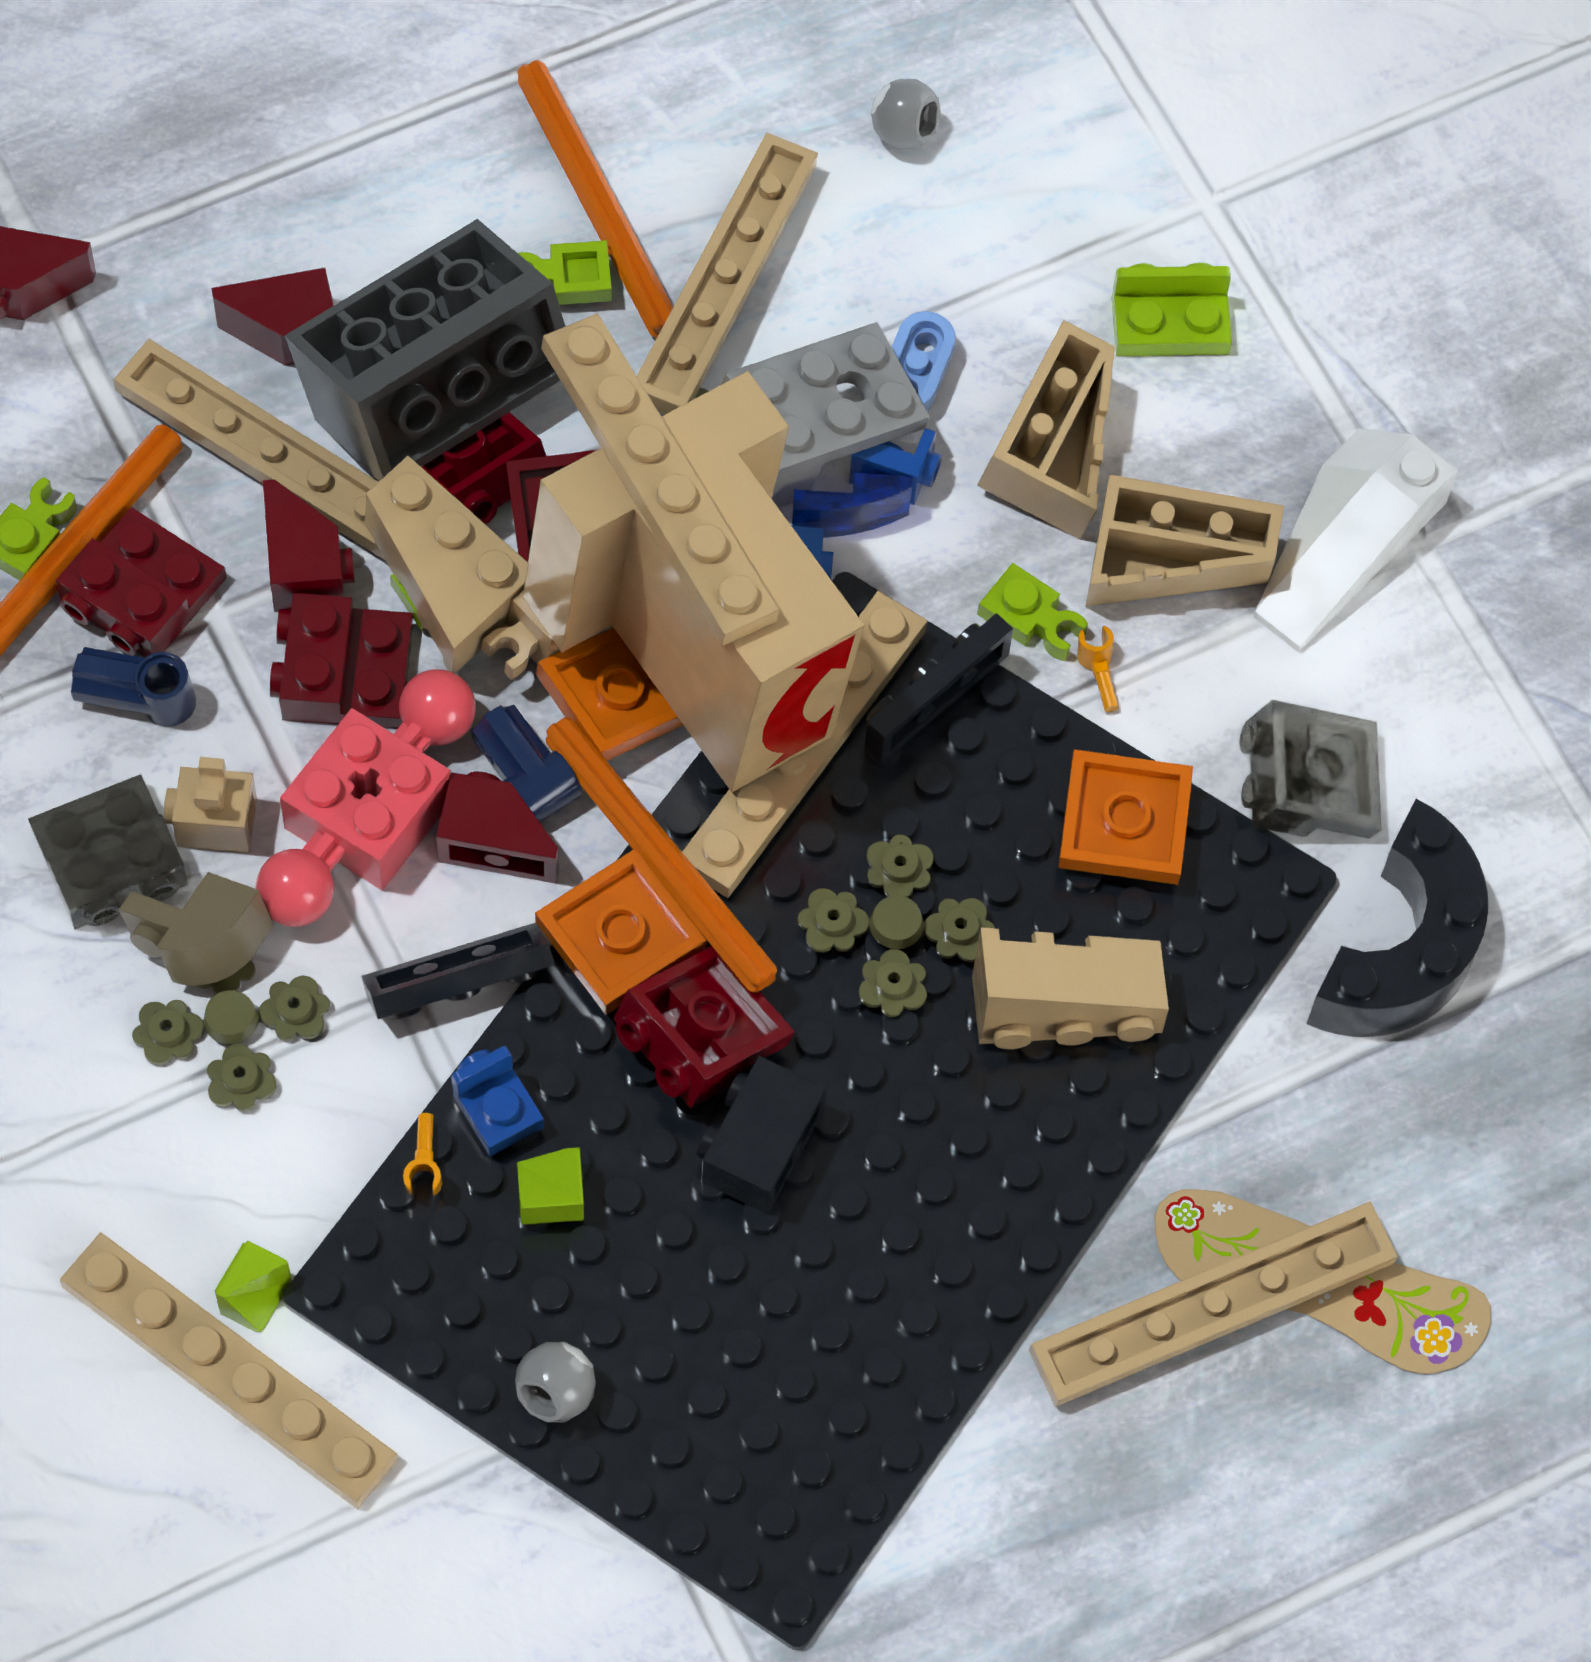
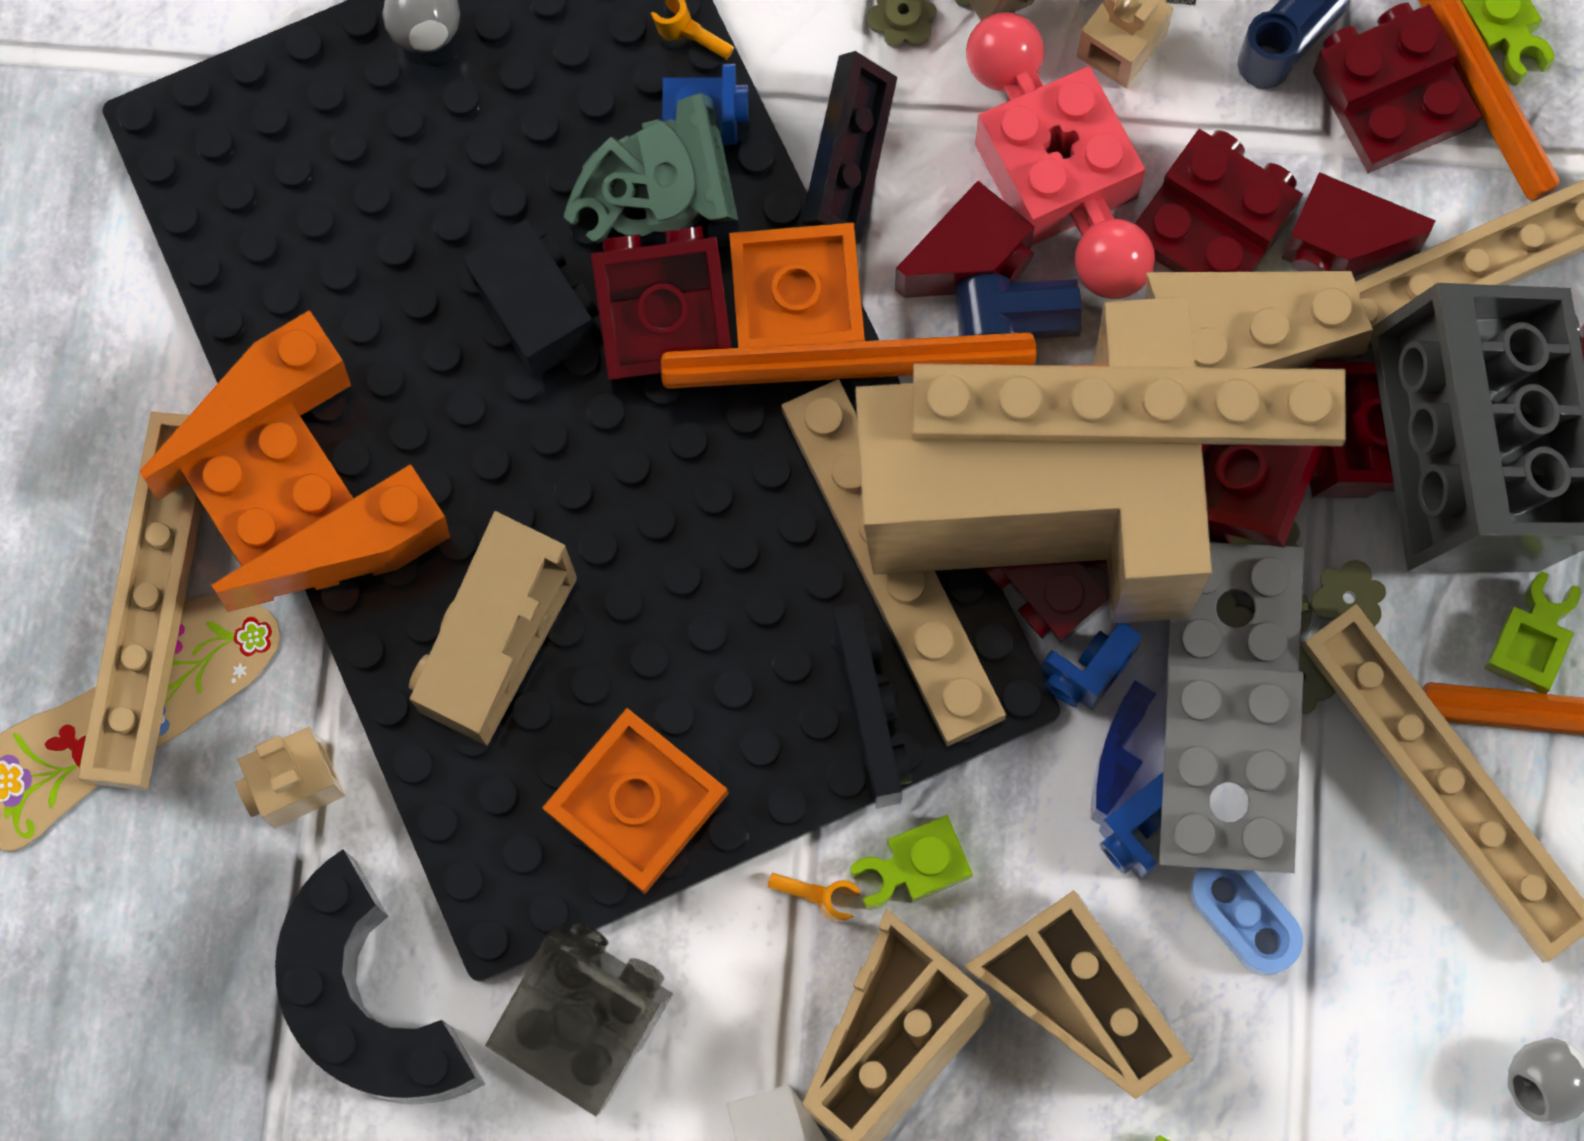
camera: 130 degrees right, 10 degrees up
lime slope [517,1147,584,1224] -> none
olive plant [798,835,995,1017] -> none
none -> orange wedge [139,310,450,612]
none -> tan brick [236,726,345,828]
none -> sand green piece [564,93,739,243]

